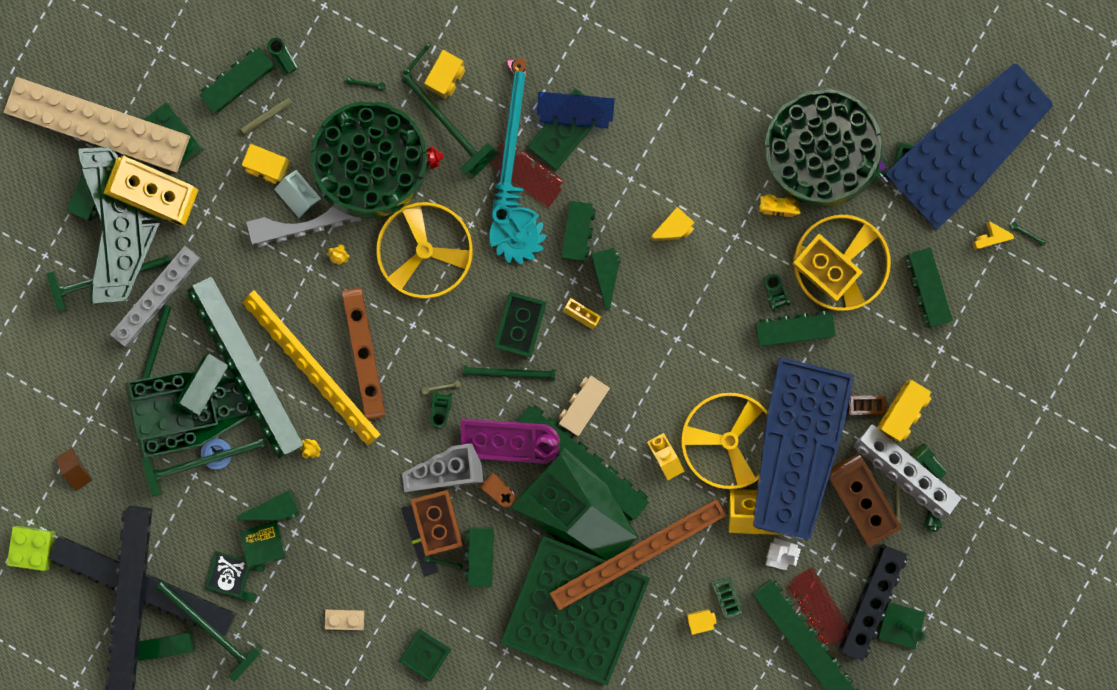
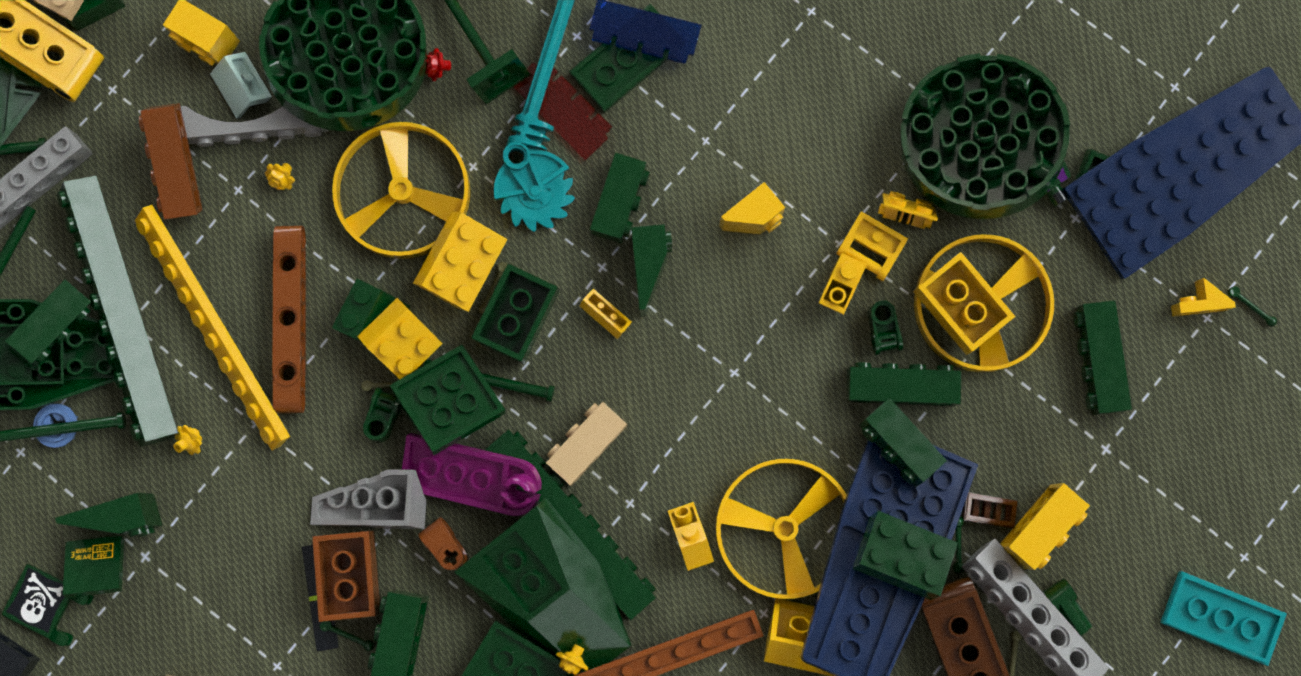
camera: 15 degrees right, 5 degrees down
none -> dark orange brick [139,103,203,220]
none -> dark green slope [332,279,411,343]
none -> yellow brick [357,298,443,379]
none -> dark green plate [390,345,506,456]
none -> yellow brick [413,211,507,312]
none -> olive hinge [478,262,507,314]
none -> yellow plant [556,644,588,675]
none -> yellow slope [819,253,867,315]
none -> yellow plate [836,211,908,281]
none -> dark green brick [852,511,958,600]
none -> dark green brick [859,398,947,487]
none -> dark green hinge [953,517,964,574]
none -> teal tile [1160,571,1287,666]

